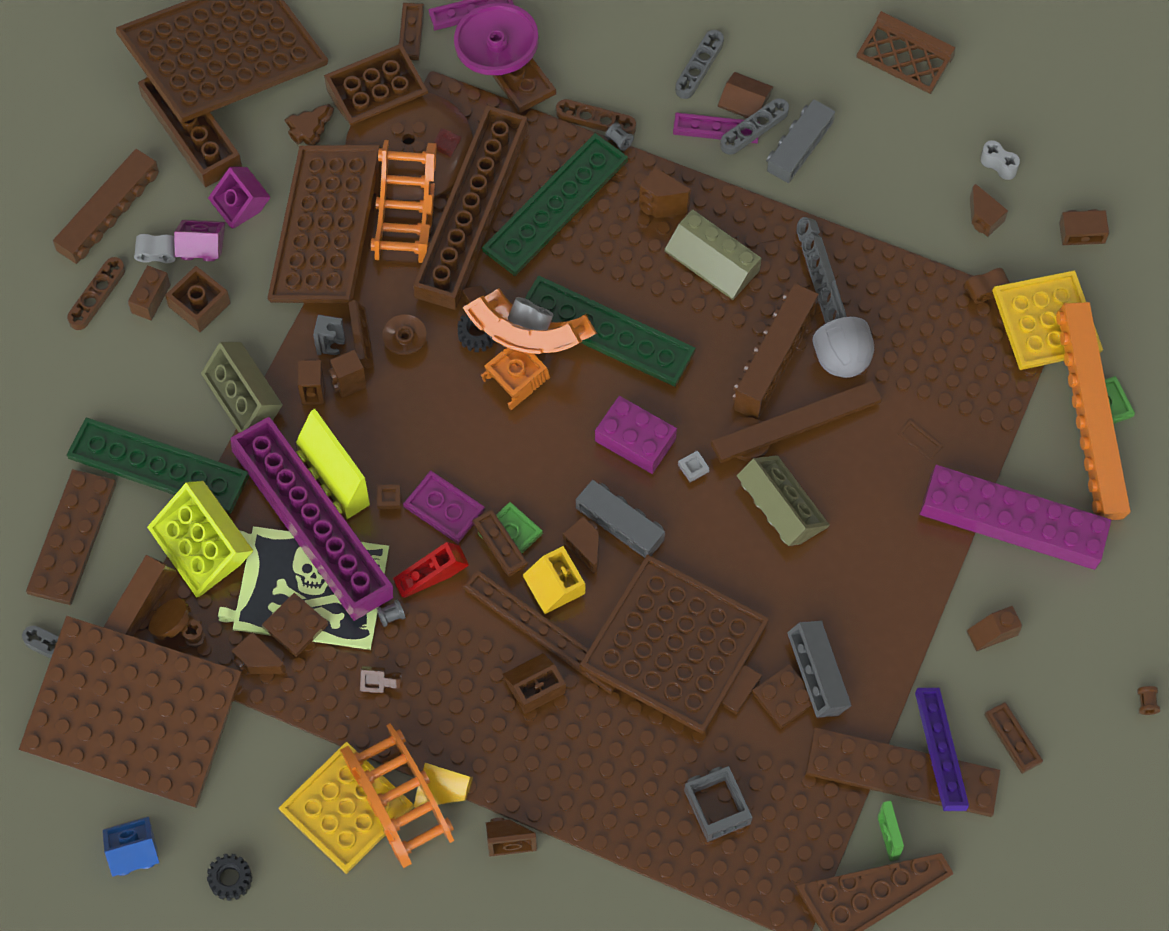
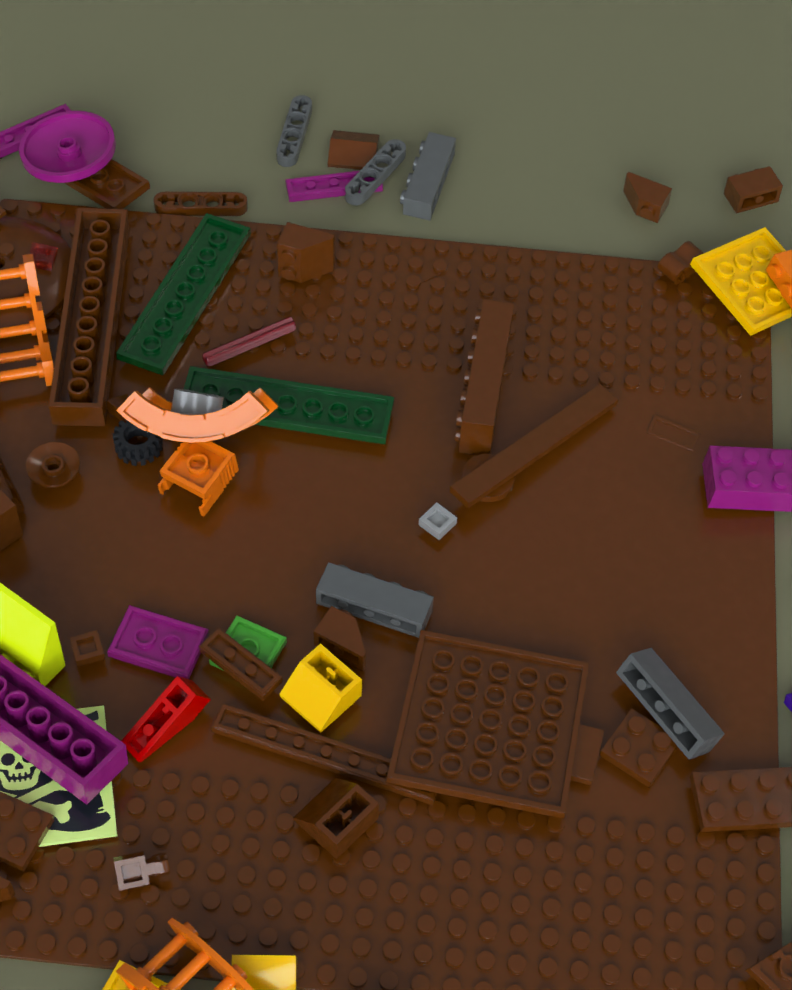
camera: 20 degrees left, 10 degrees down
dark grey bush [376,599,406,627] -> none
magenta brick [595,396,677,474] -> none
dark grey bush [605,123,634,150] -> none
slope [665,209,762,300] -> none
dark grey window [684,766,752,842] -> none
olive slope [737,456,830,546] -> none
piece [796,217,874,378] -> none
reddish brown fence [856,11,955,94] -> none
light grey axle [980,140,1020,180] -> none
none -> dark red axle [202,317,296,367]

